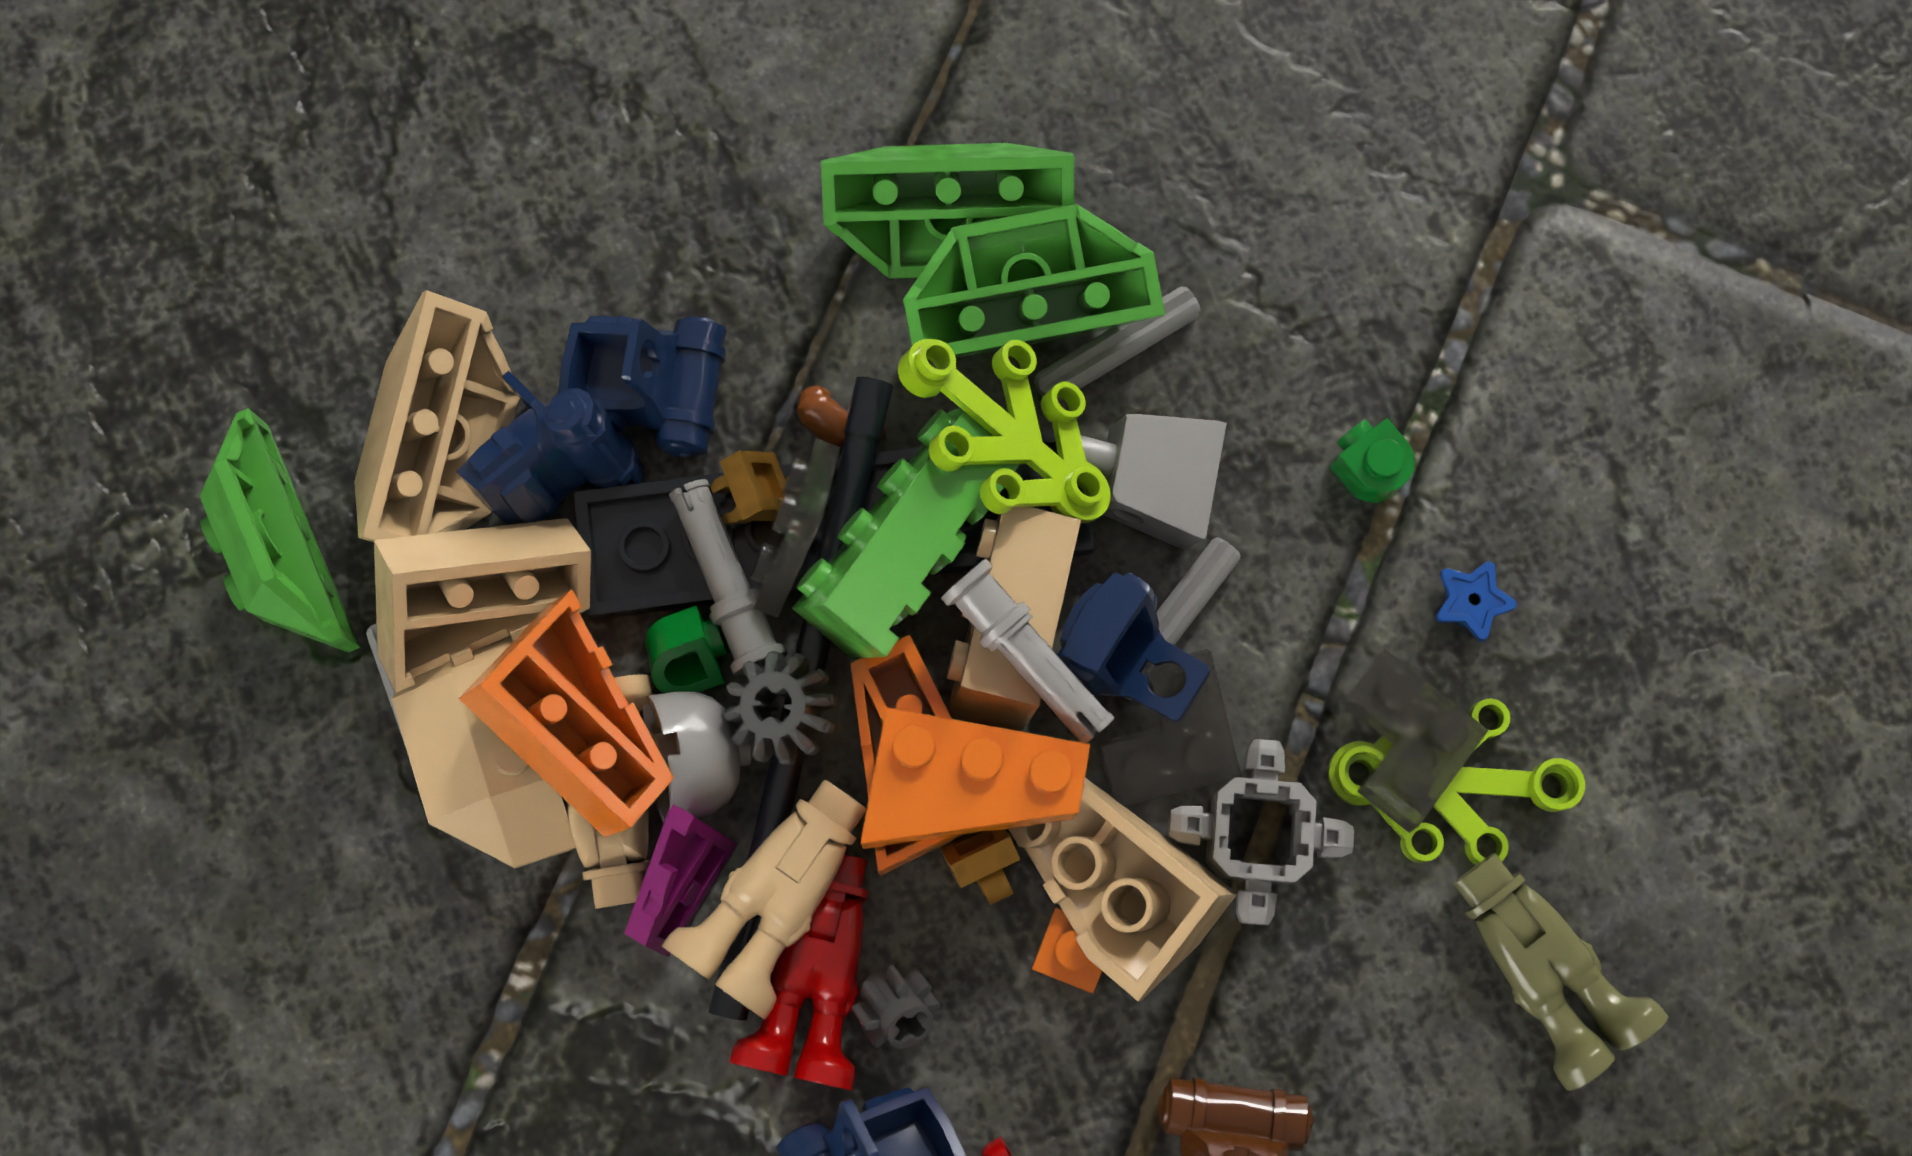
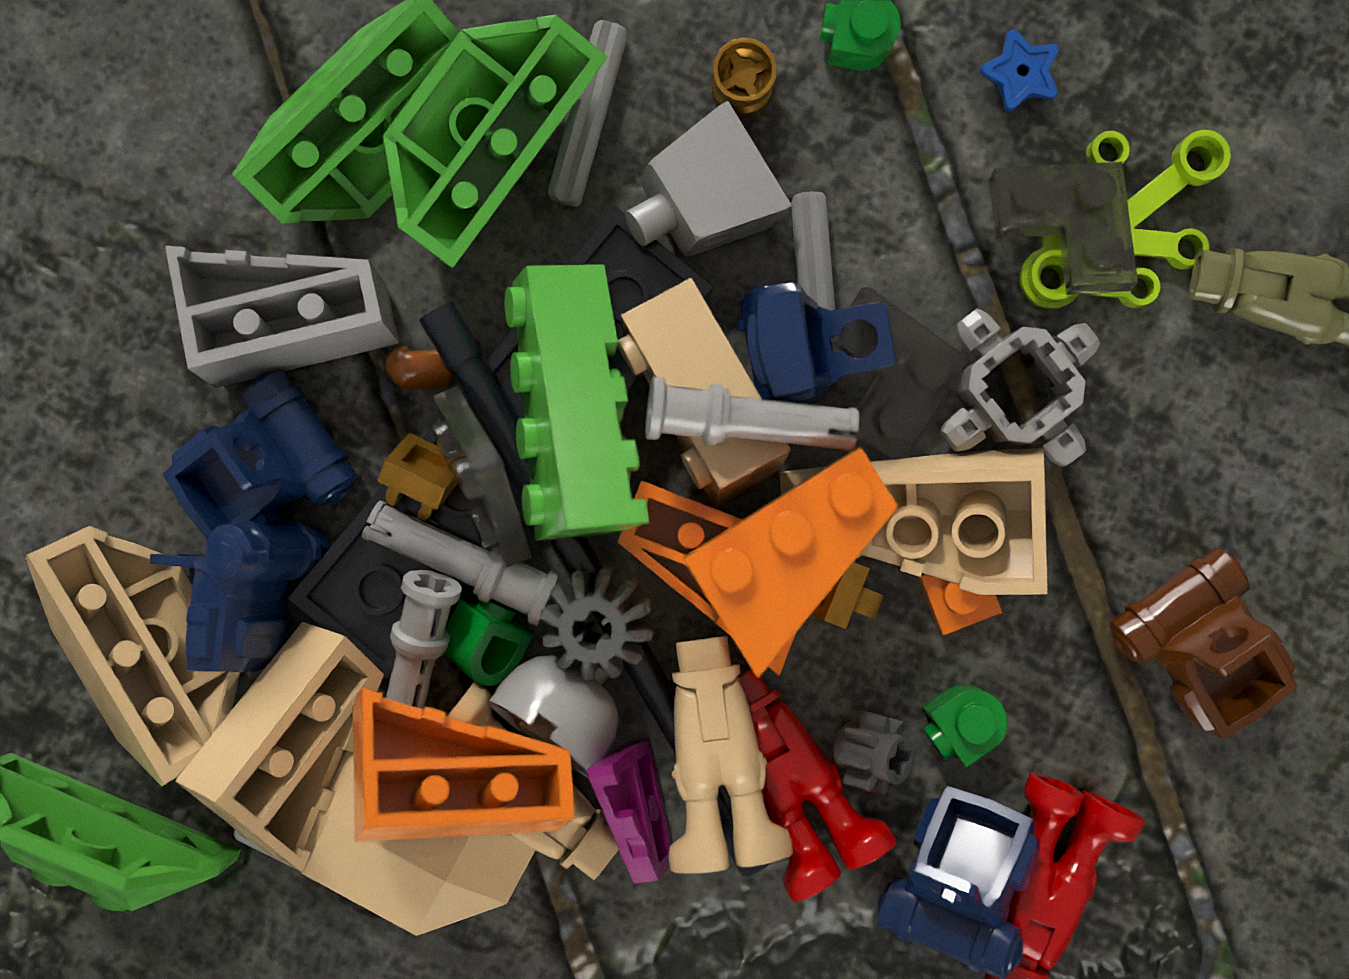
camera: 40 degrees left, 10 degrees up
lime plant [898,339,1111,523] -> none
none -> light grey wedge [165,246,399,388]
none -> light grey pin [386,570,462,709]
none -> pearl gold wheel [711,37,777,119]
none -> green plate [922,684,1007,767]

